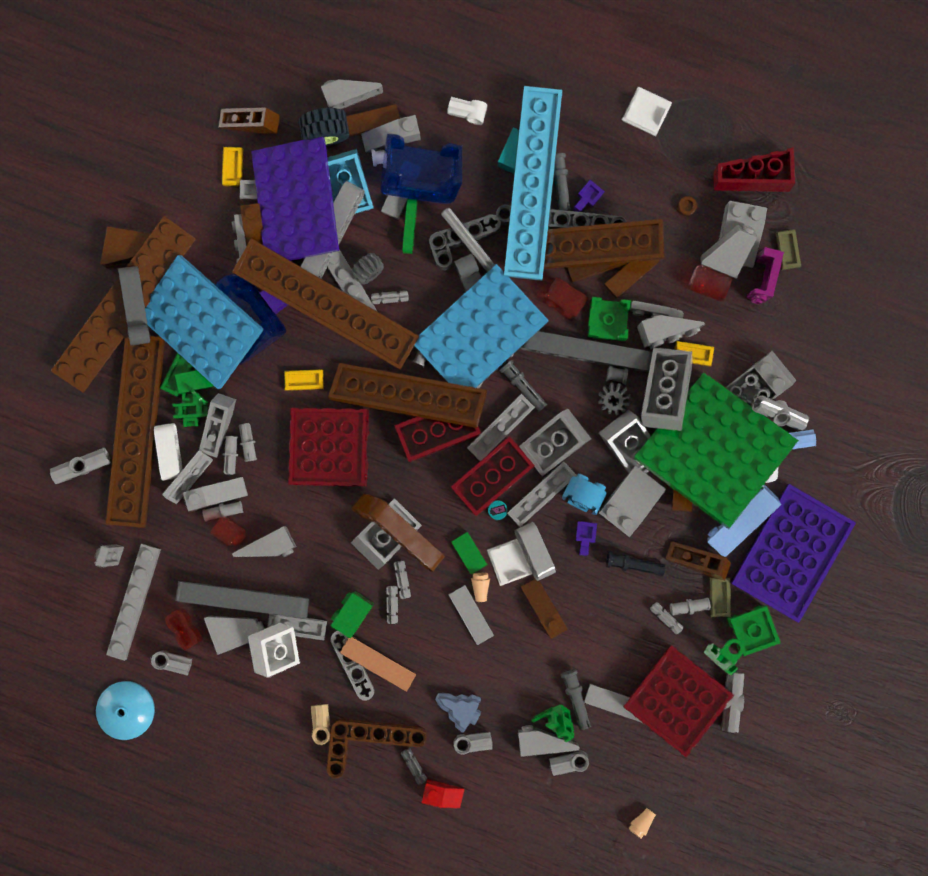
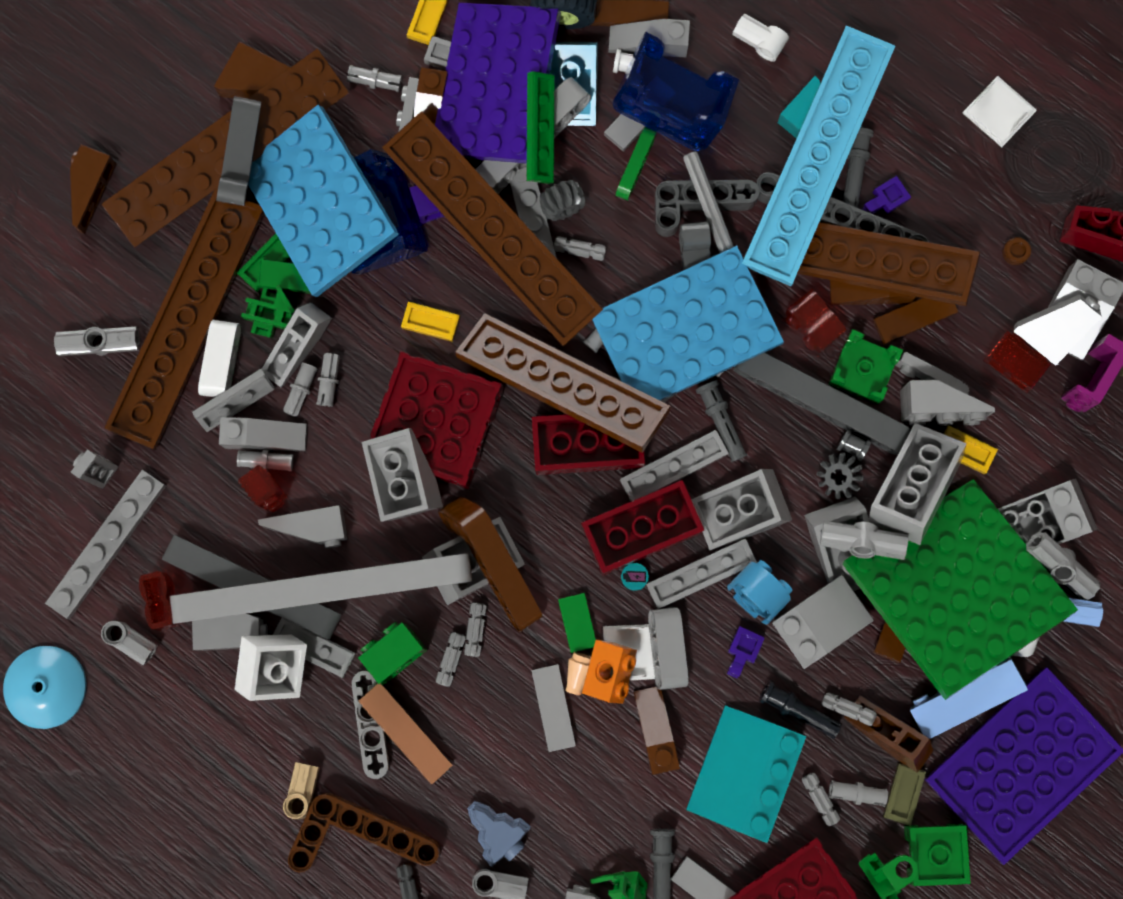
camera: 20 degrees right, 5 degrees down
none -> reddish brown slope [70,144,117,234]
none -> light grey beam [170,553,472,624]
none -> light grey pin [347,65,402,92]
none -> light grey slope [362,428,443,522]
none -> green tile [526,71,555,184]
none -> orange brick [582,640,637,704]
none -> teal slope [686,705,807,843]
none -> light grey piece [820,521,908,560]
none -> light grey axle [822,693,876,726]

